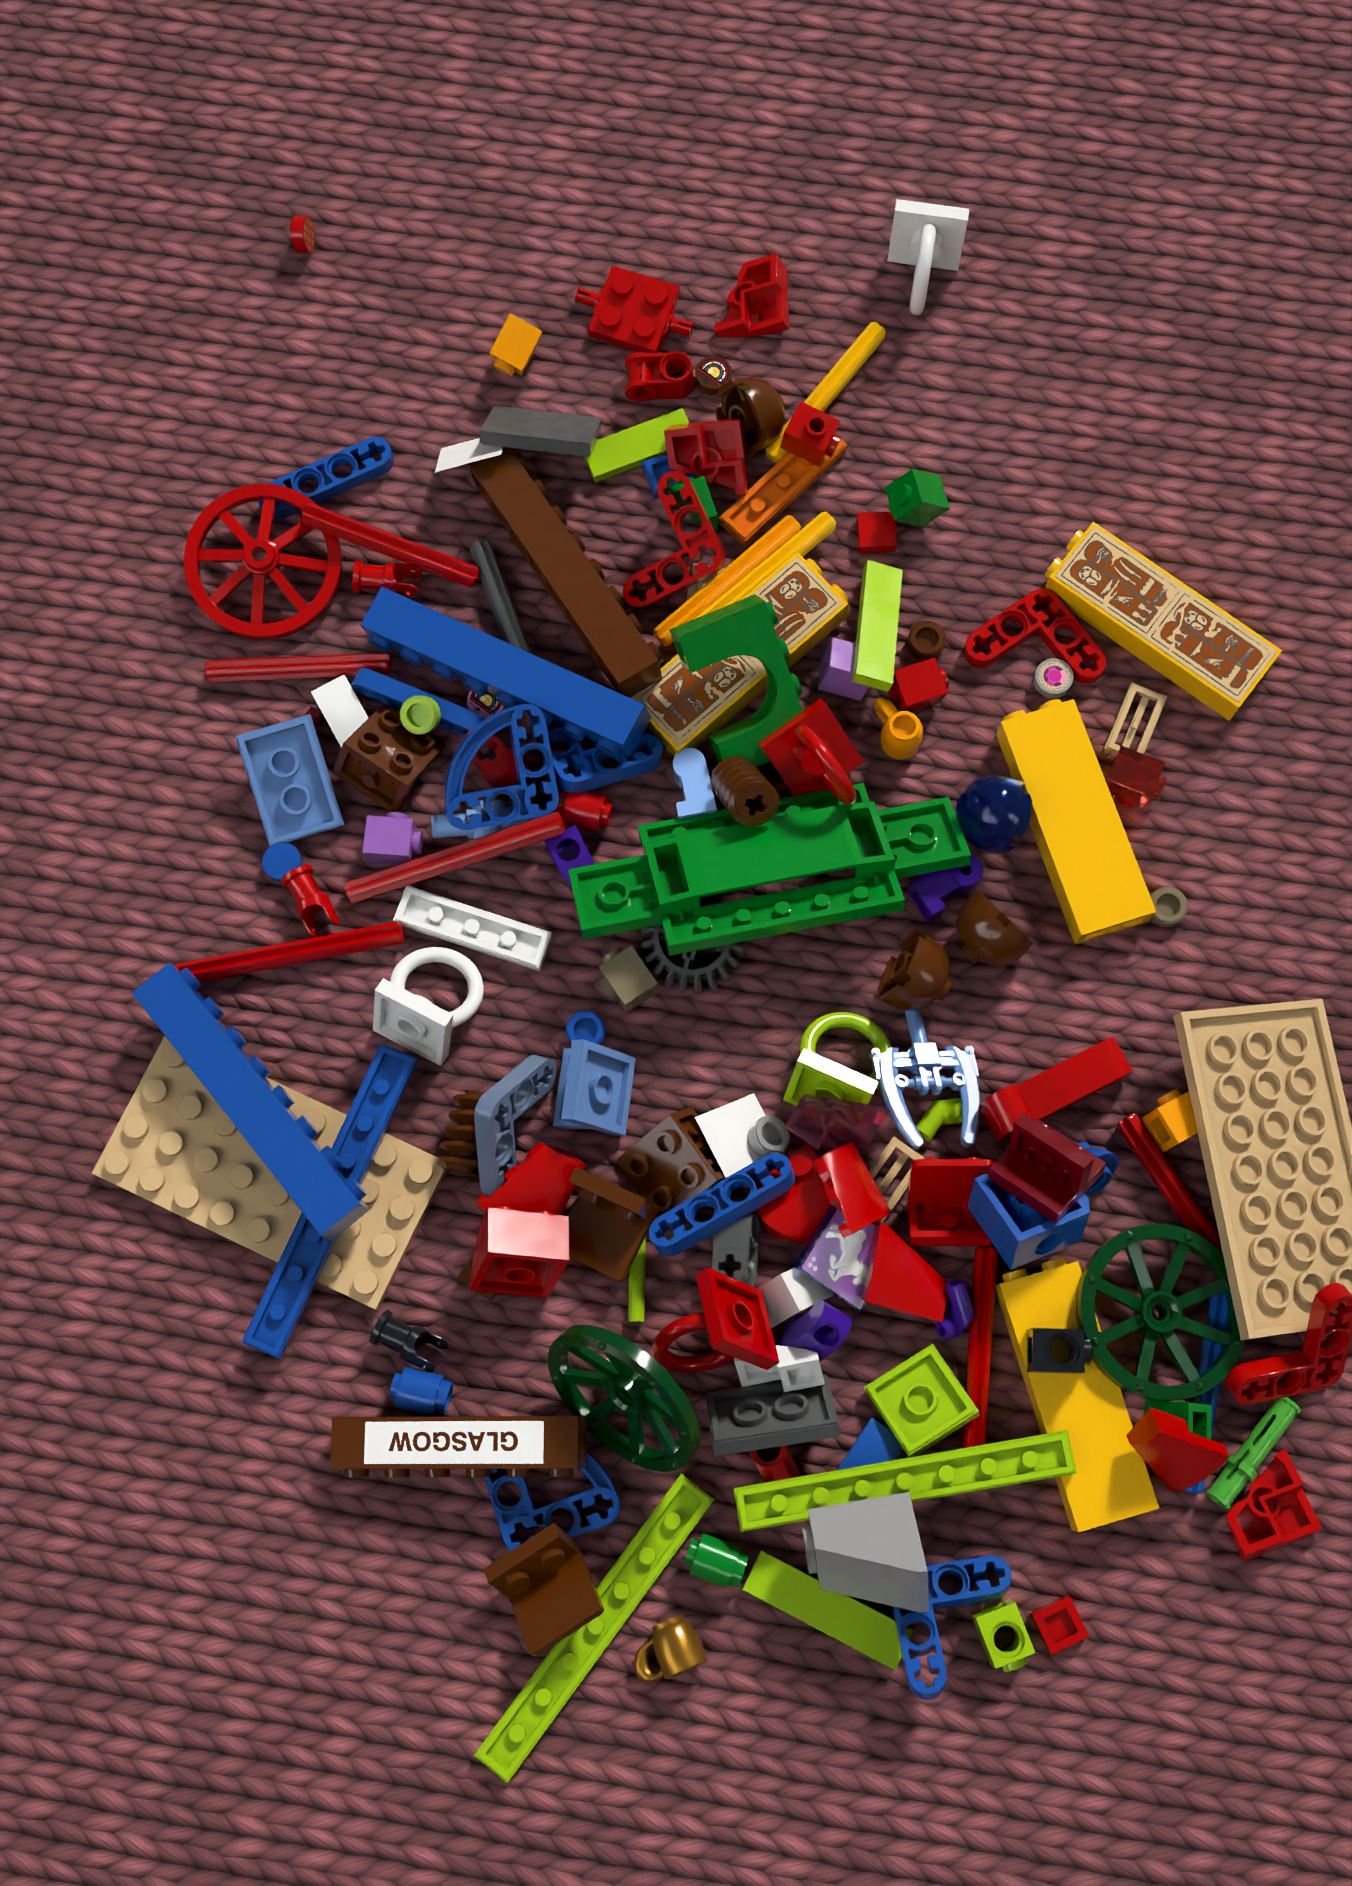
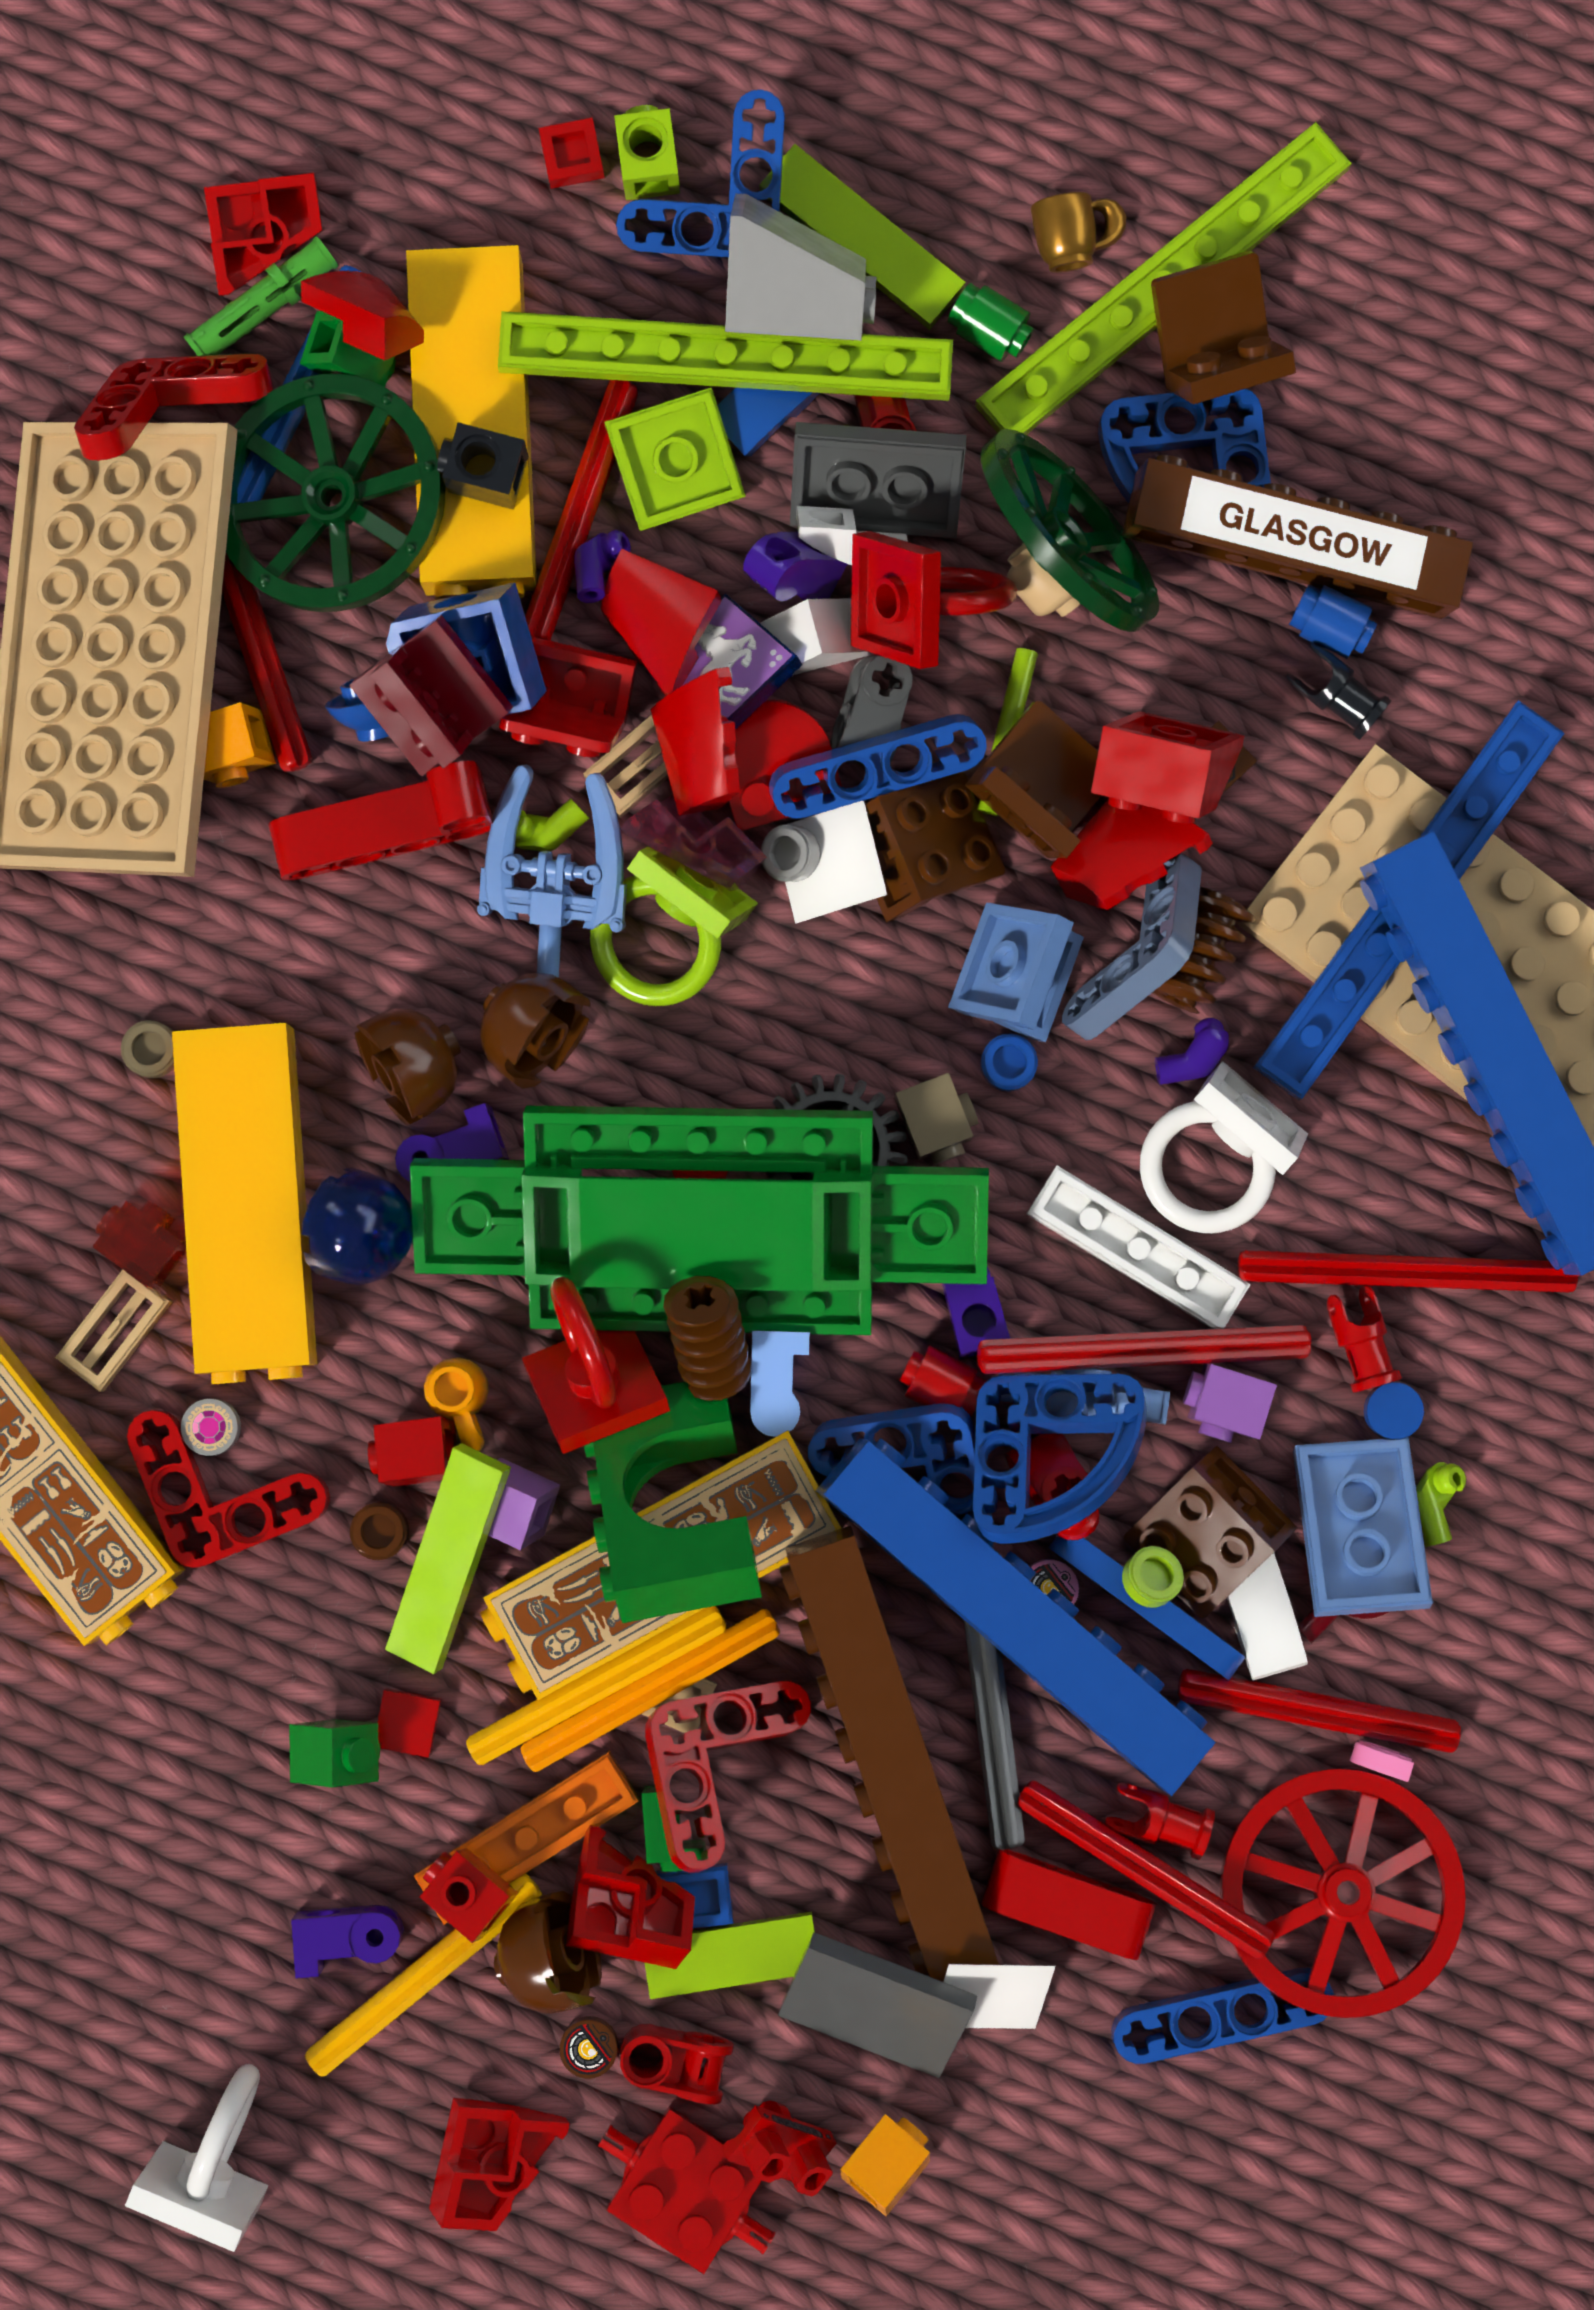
camera: 170 degrees left, 10 degrees up
none -> dark purple leg [291,1905,404,1979]
none -> red hips [721,2100,837,2197]
none -> red beam [981,1849,1157,1960]
none -> dark purple arm [1155,1018,1229,1085]
none -> bright pink tile [1350,1739,1414,1782]
none -> lime arm [1416,1462,1466,1547]

